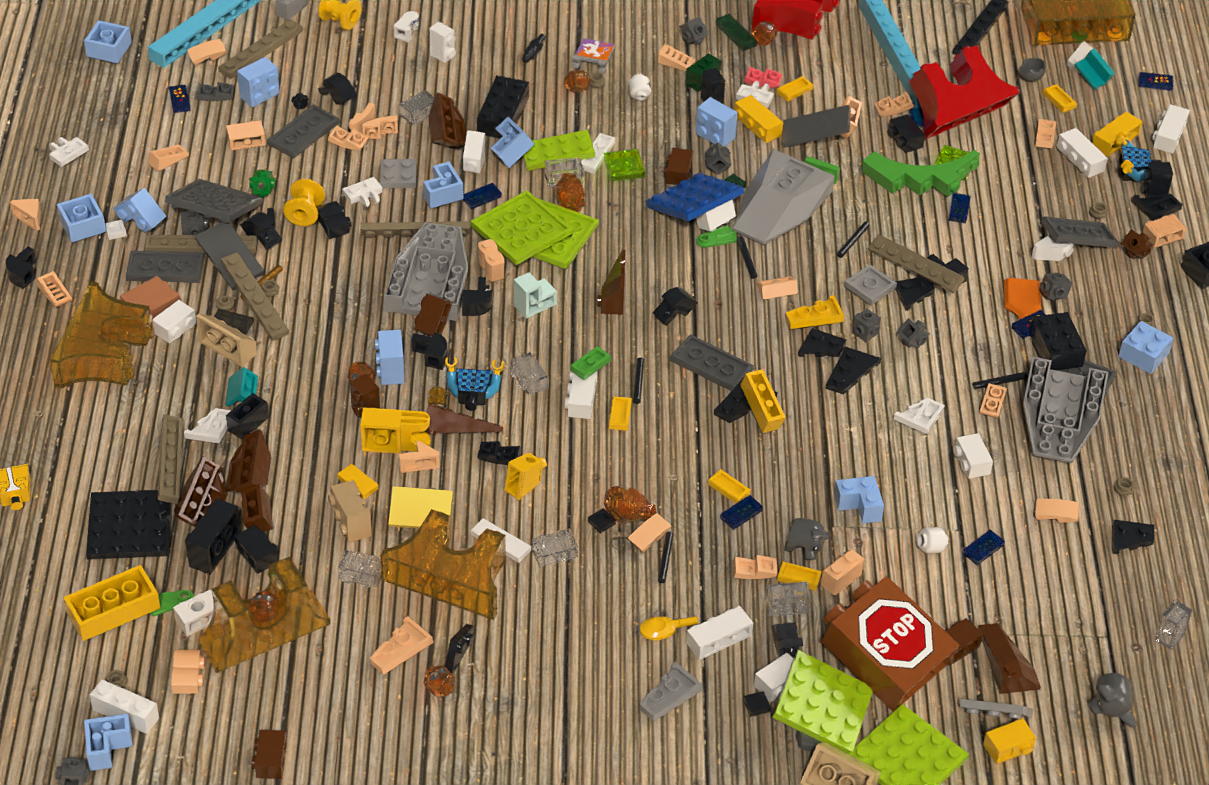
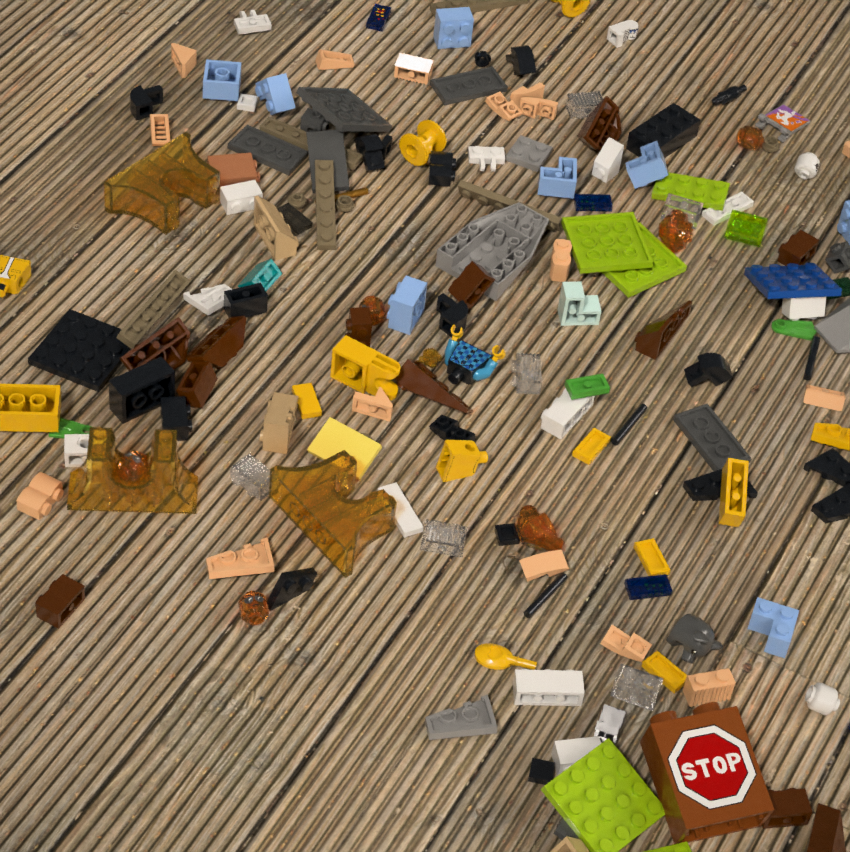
camera: 25 degrees right, 0 degrees up
dark grey slope [197,82,234,101] -> none
green brick [249,169,276,197] -> none
white brick [430,22,456,63] -> none
black brick [462,277,493,316] -> none

